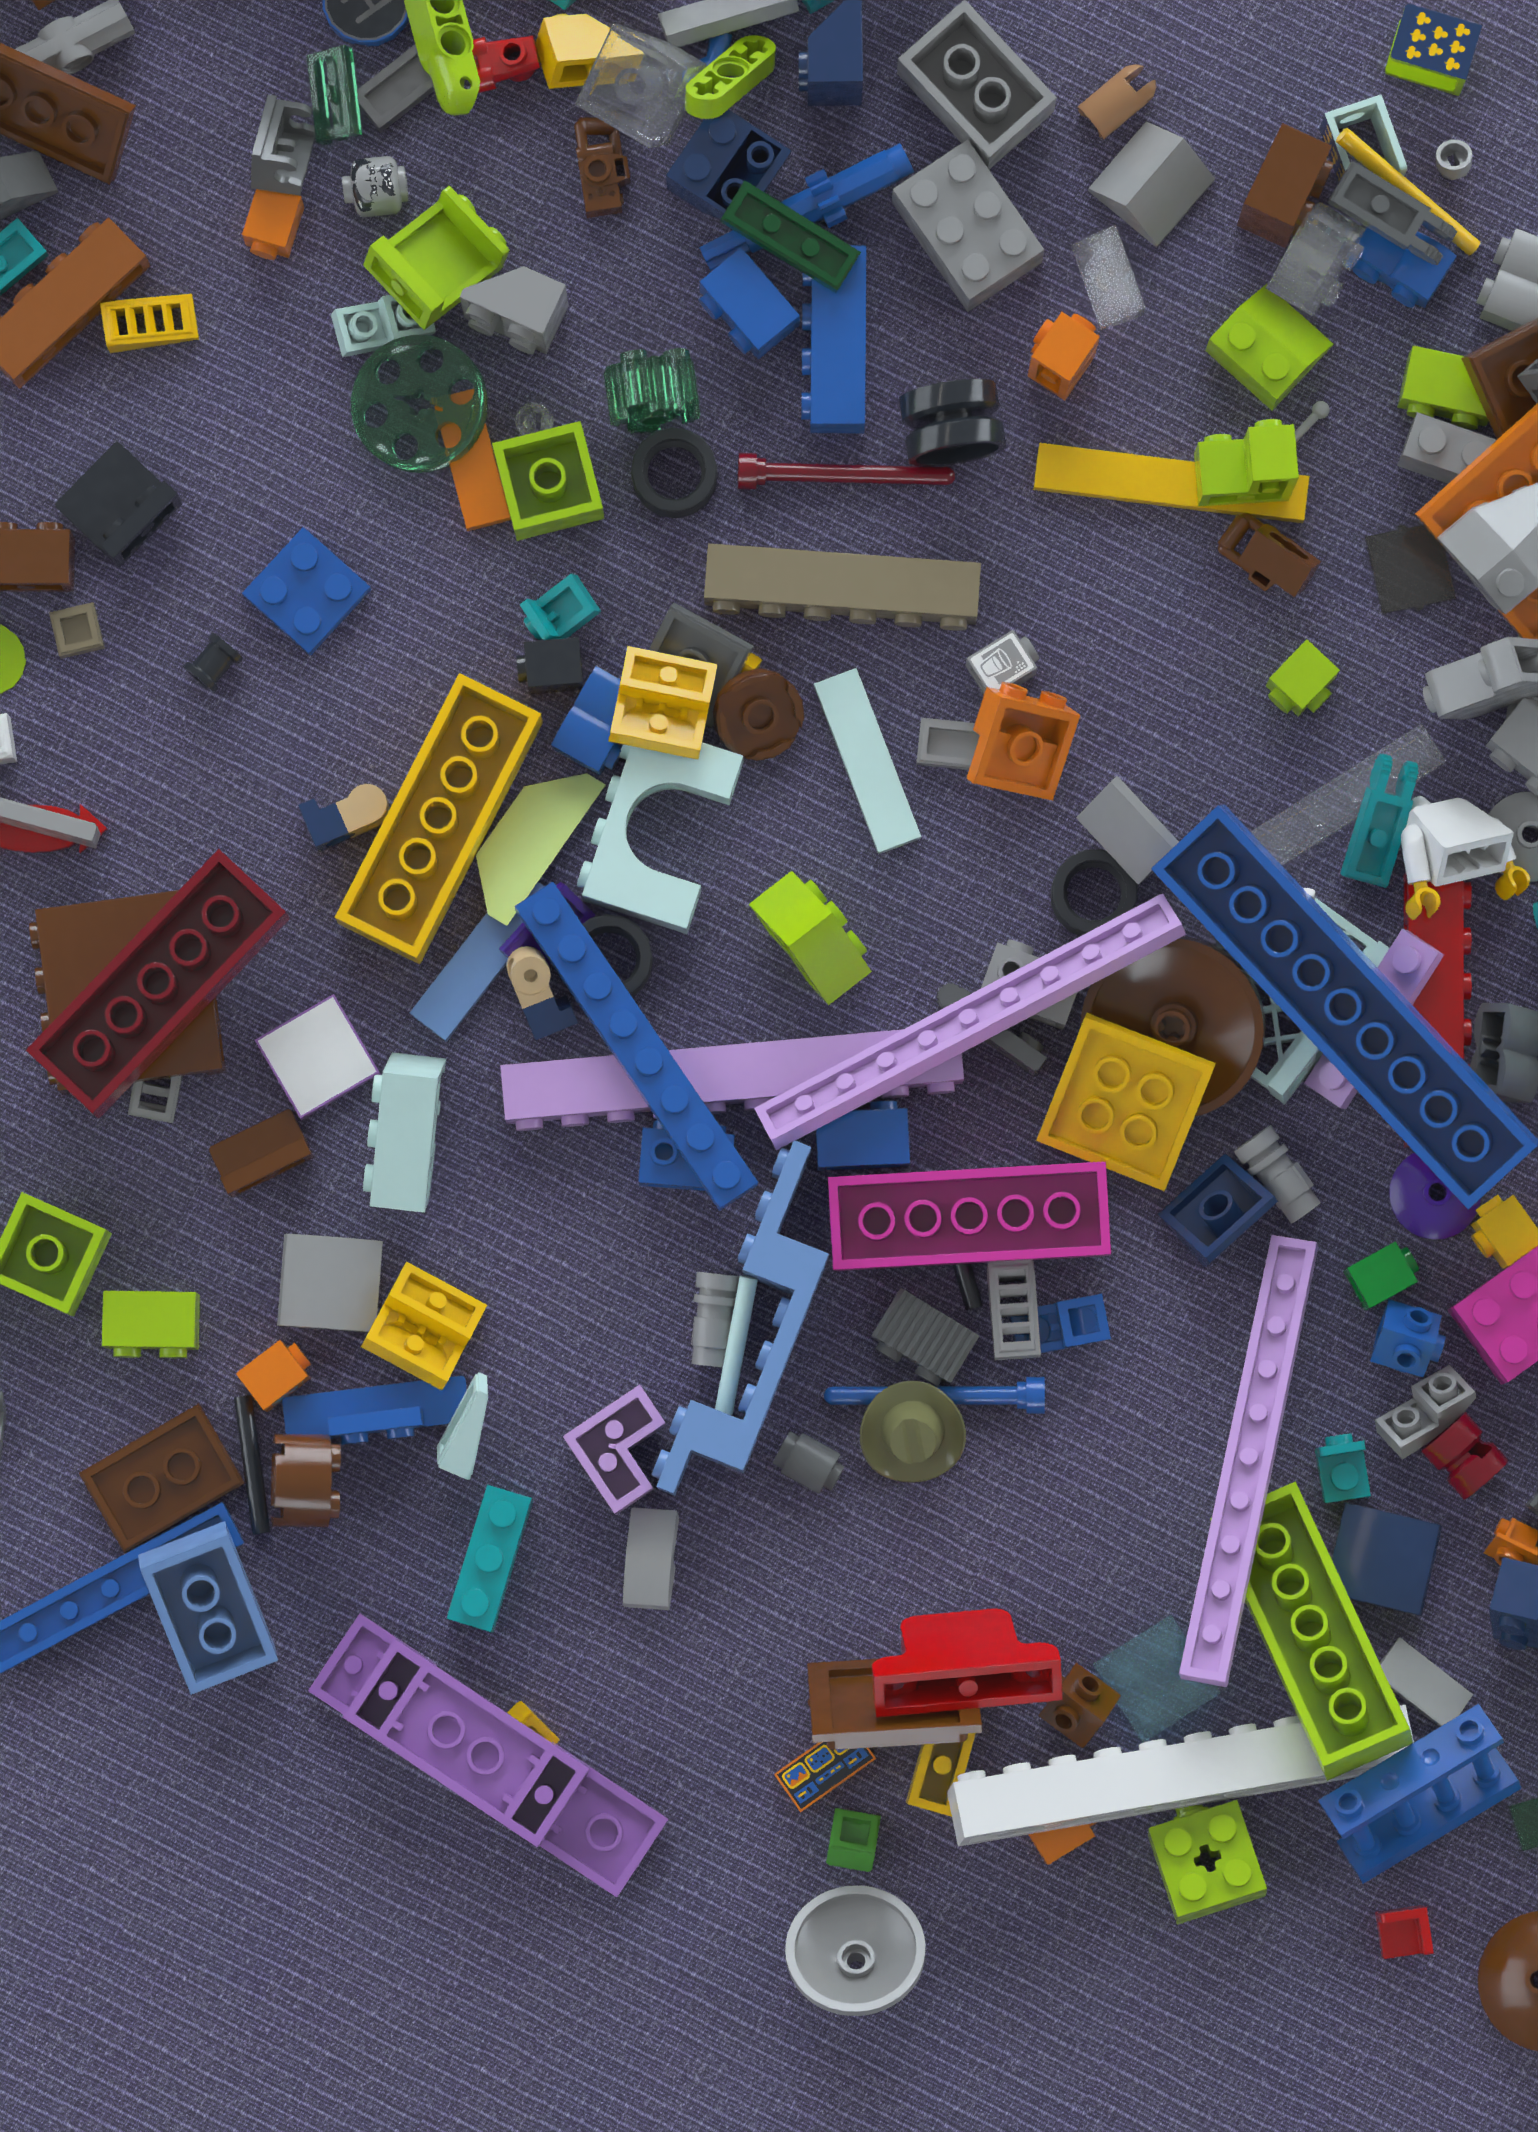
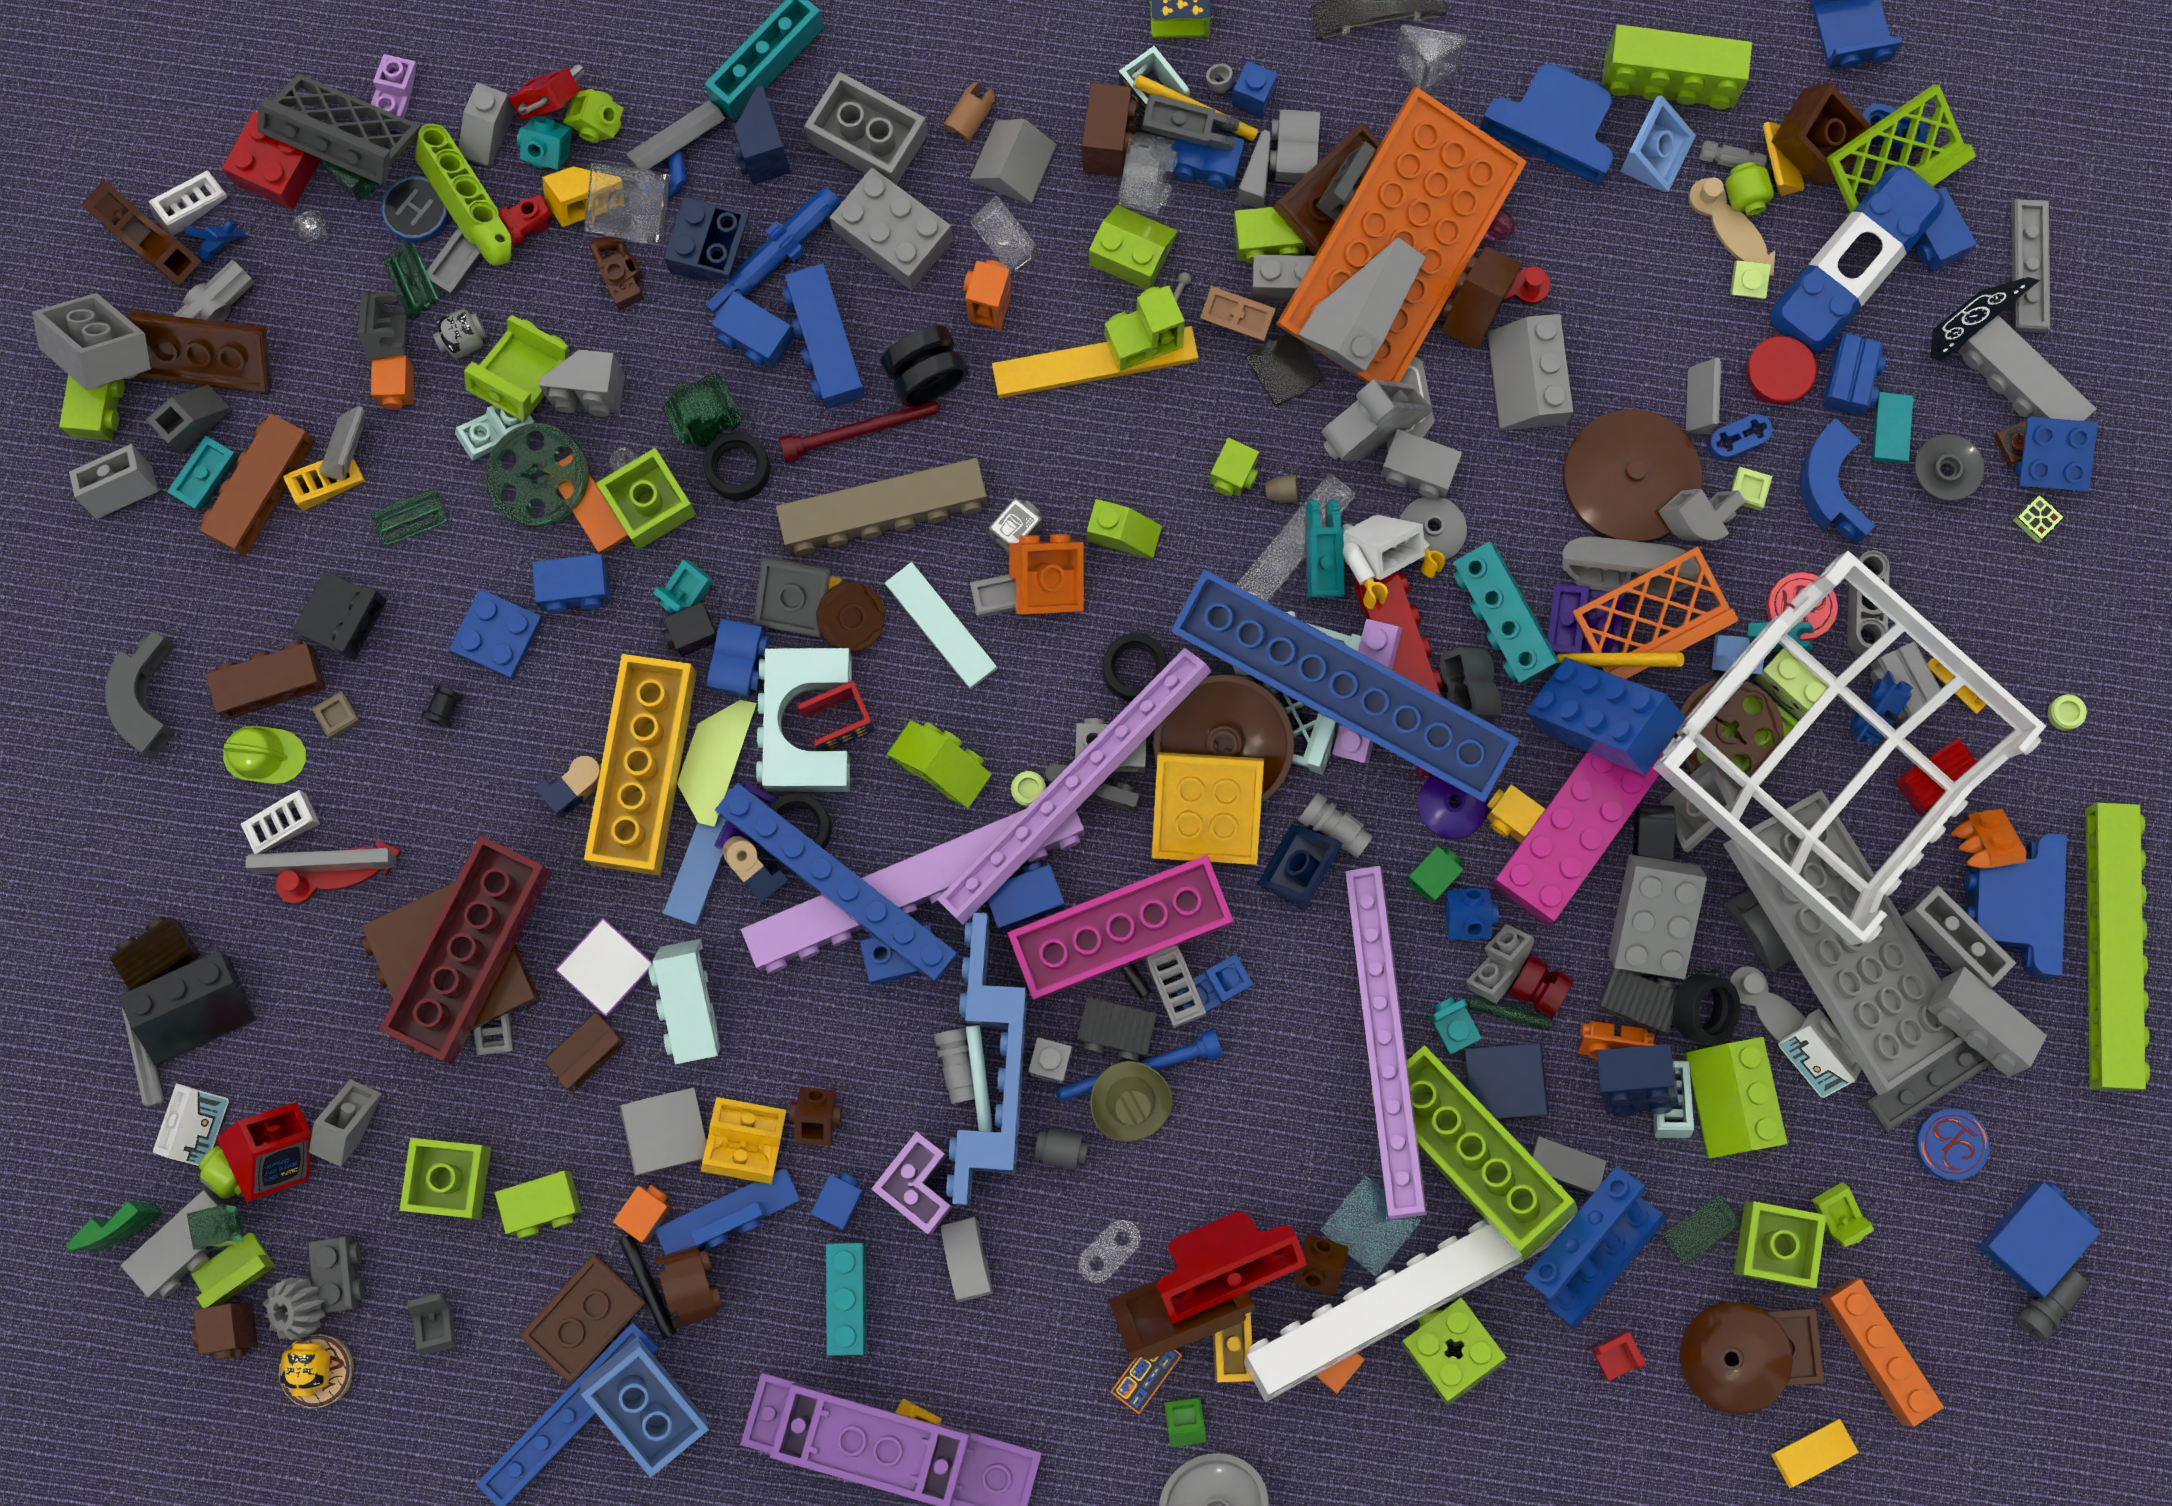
camera: 15 degrees left, 5 degrees down
light aqua slope [437,1372,488,1480] -> none
yellow slope [609,646,717,760] -> none
lime beam [685,35,776,119] -> none
dark green tile [720,180,861,293] -> none
light grey slope [1076,776,1179,885] -> none
reddish brown piece [1217,512,1322,597] -> none
none -> light grey slope [319,406,365,481]
none -> clear green tile [370,487,448,546]
none -> blue brick [532,554,611,614]
none -> reddish brown brick [789,1088,842,1146]
none -> red piece [797,681,875,751]
none -> blue brick [810,1172,865,1230]
none -> yellowish green tile [1011,771,1046,807]
none -> light grey brick [1028,1037,1073,1084]
none -> clear plate [1079,1220,1140,1283]
none -> lime slope [1087,499,1162,559]
none -> medium nougat hinge [1200,286,1276,342]
none -> blue brick [1232,61,1278,118]
none -> light grey slope [1237,130,1271,208]
none -> dark tan hose [1265,475,1299,503]
none -> clear green piece [1468,995,1553,1031]

